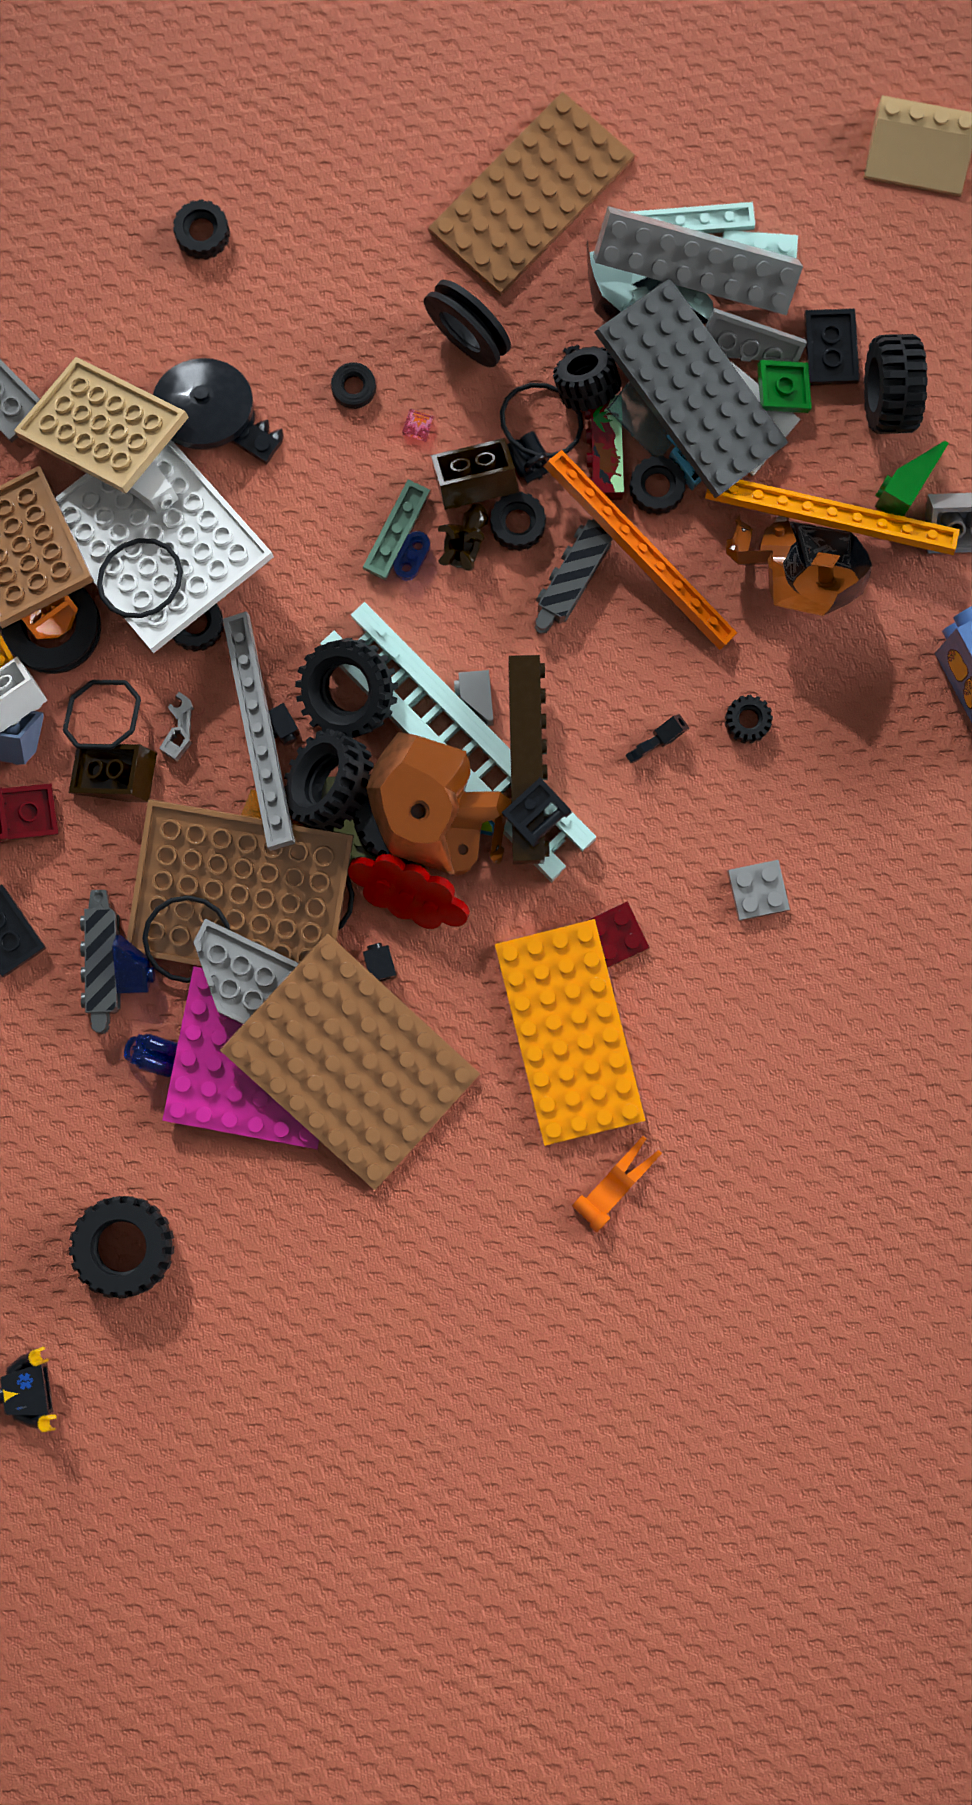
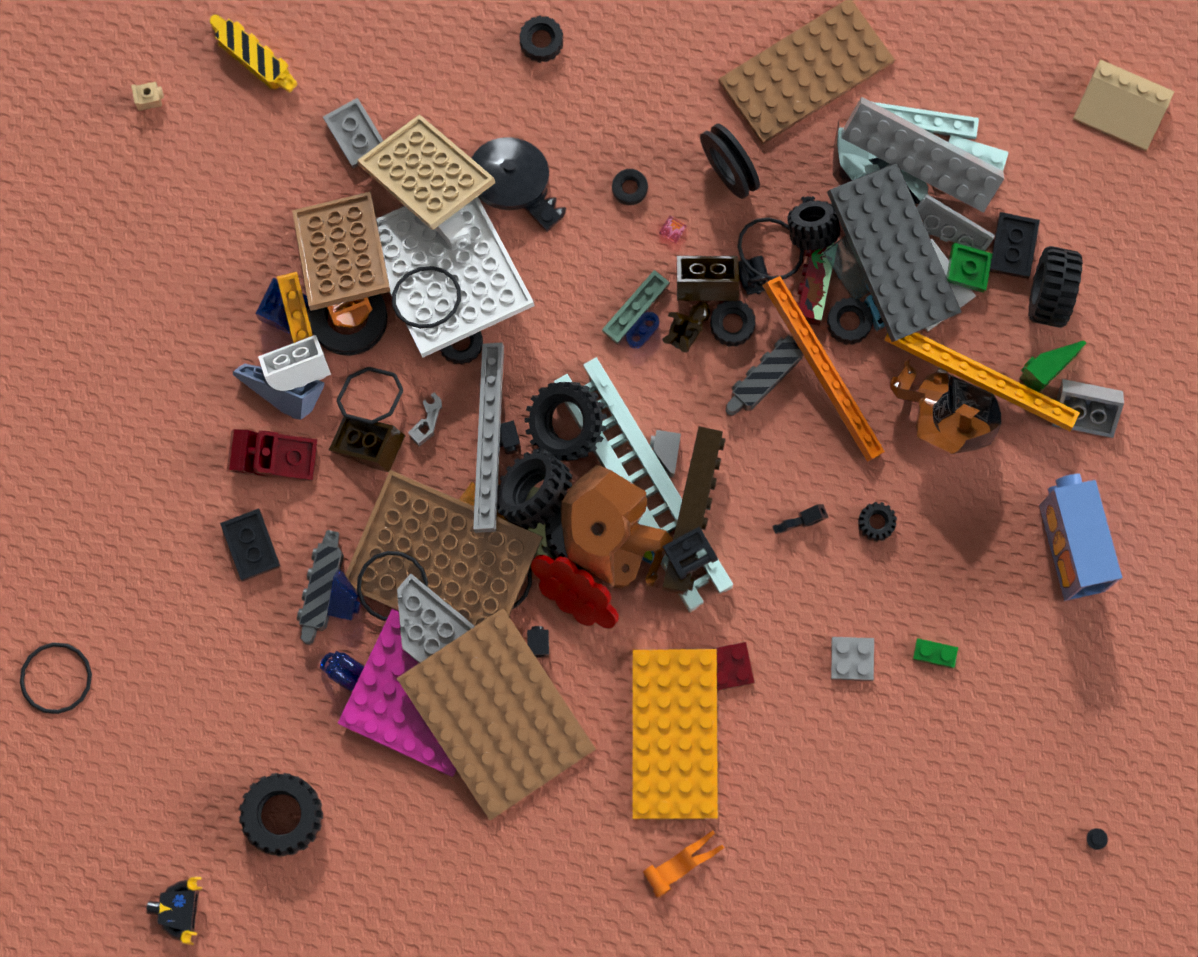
camera: 15 degrees right, 5 degrees down
none -> green plate [912,638,958,669]

